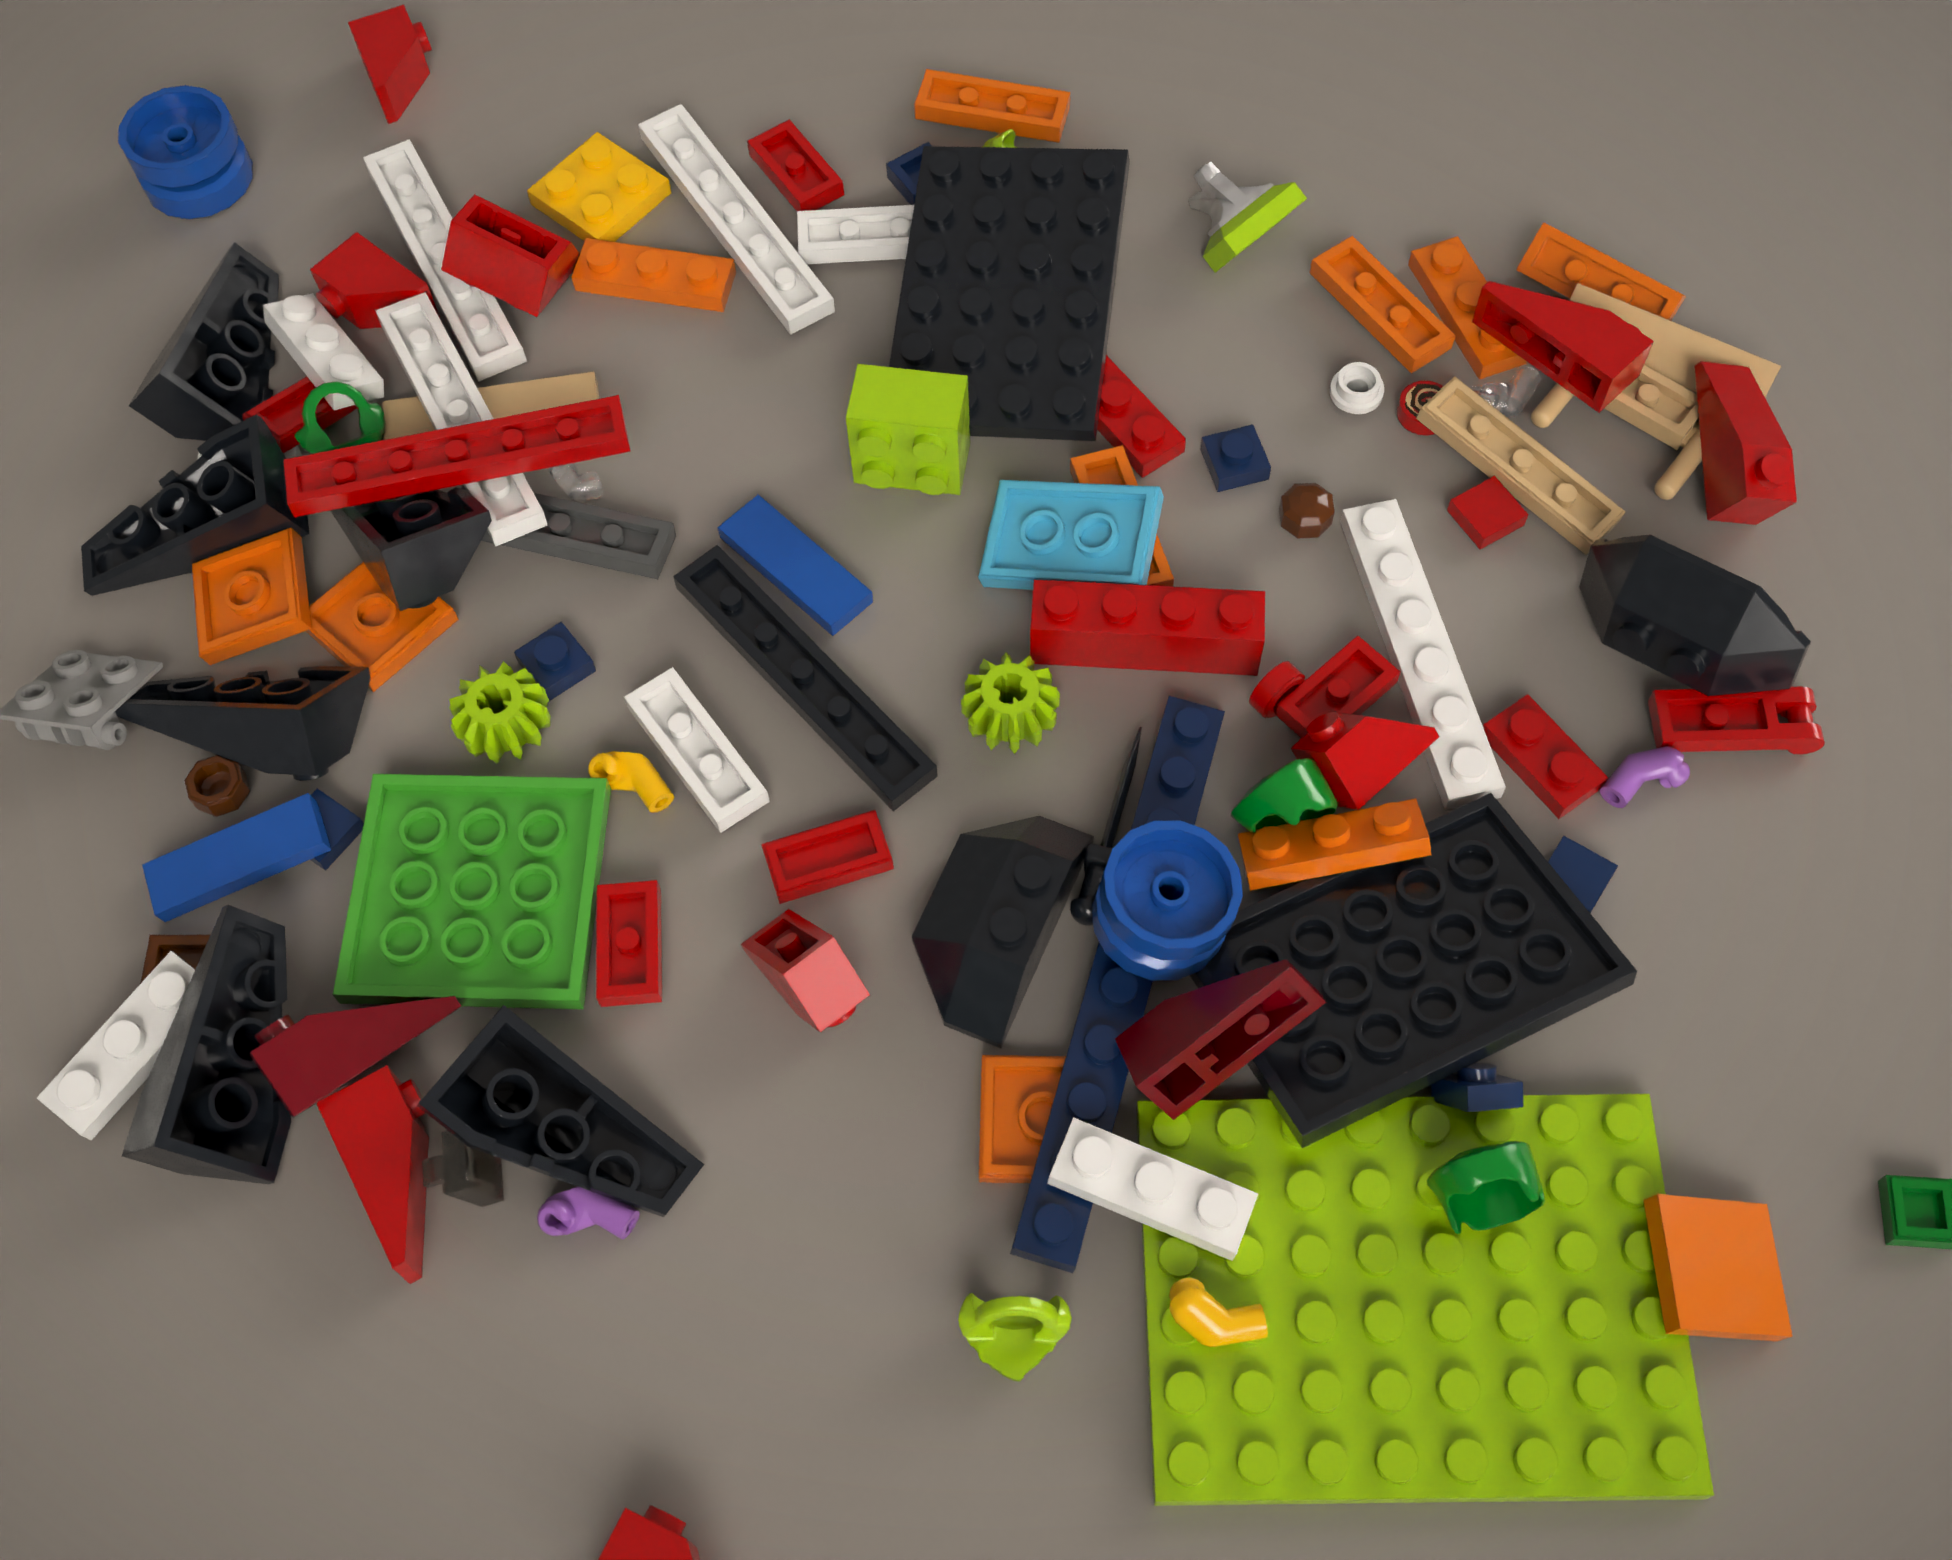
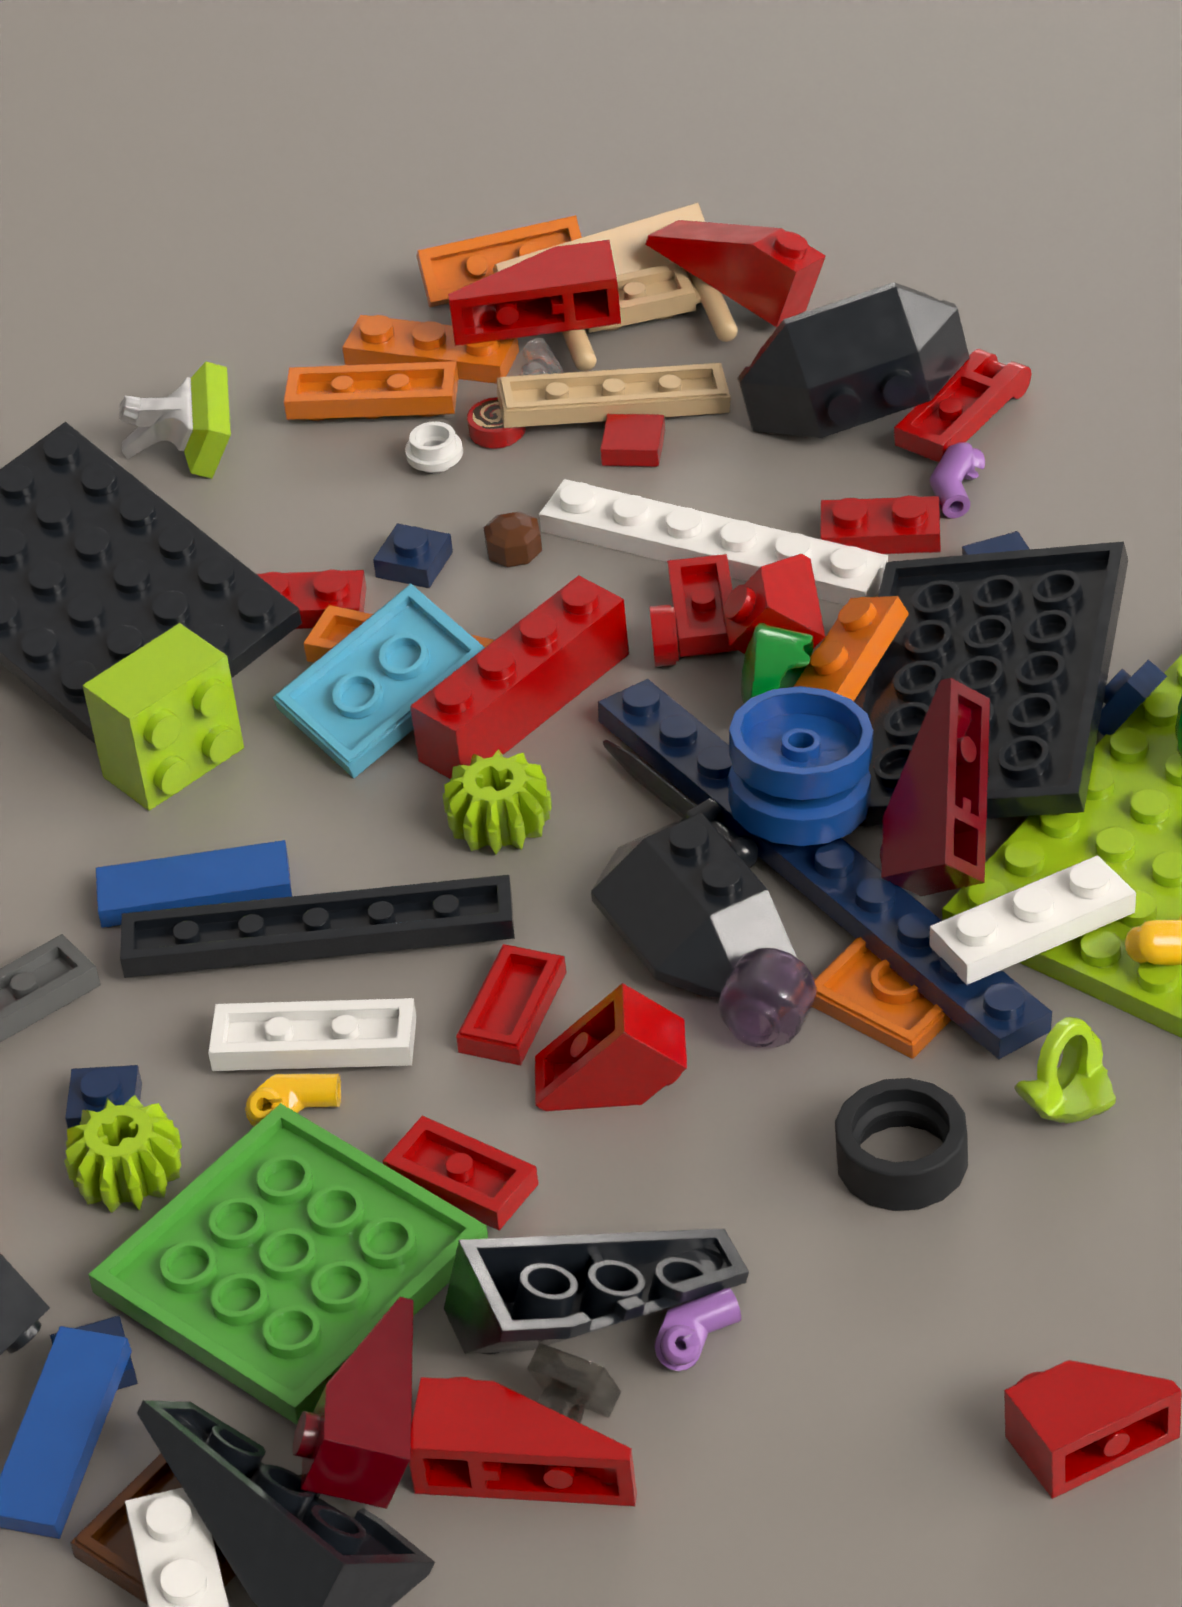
camera: 50 degrees left, 20 degrees down
none -> clear purple head [719,948,817,1048]
none -> black tyre [835,1078,968,1211]

